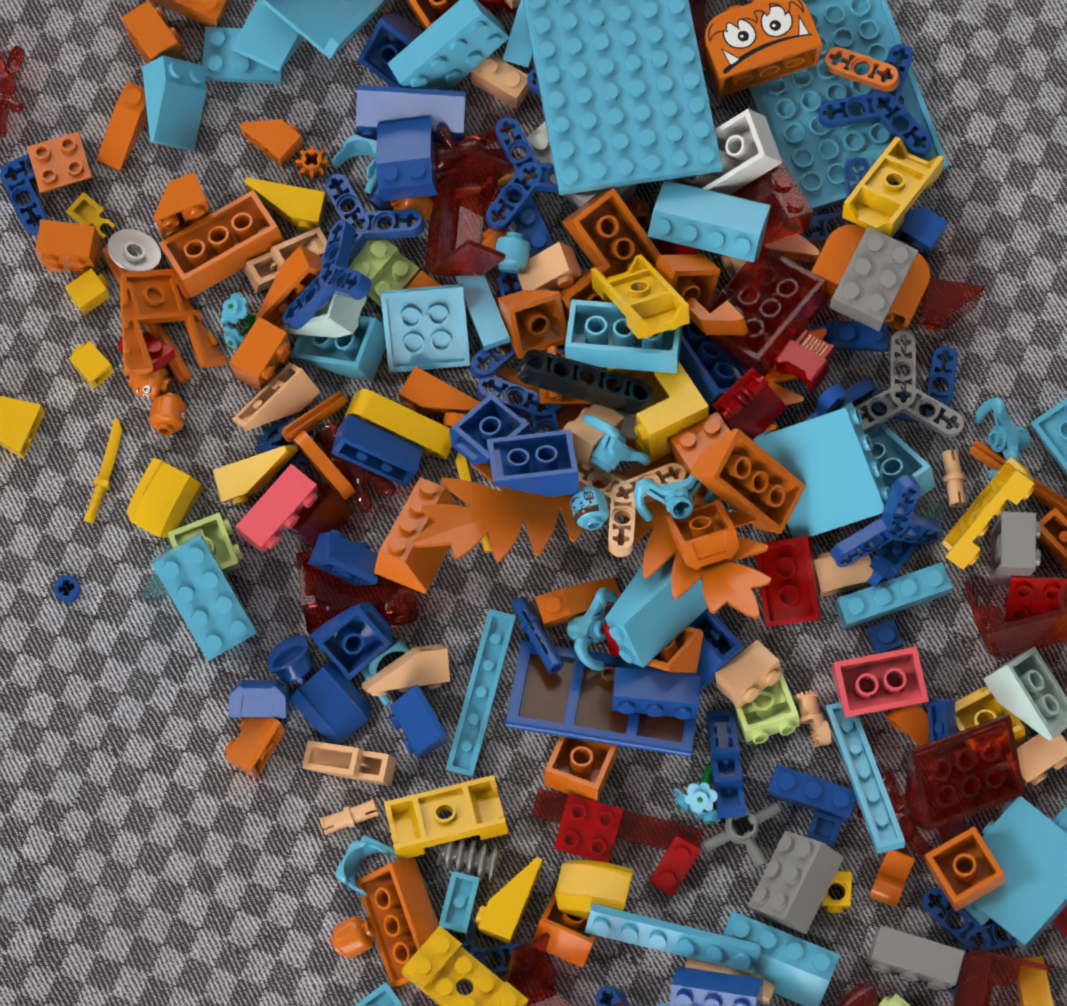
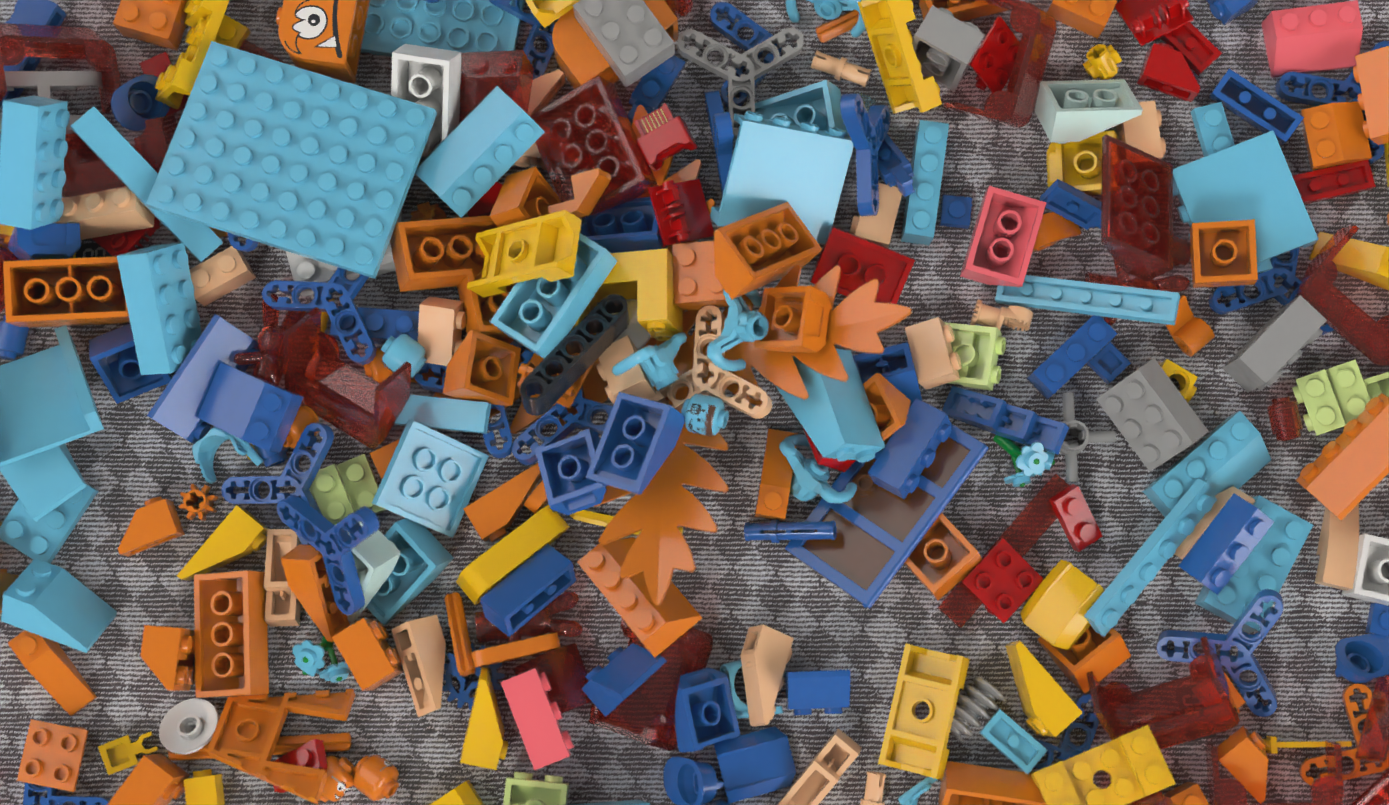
camera: 65 degrees left, 5 degrees up
medium azure plate [445,609,516,778] -> none

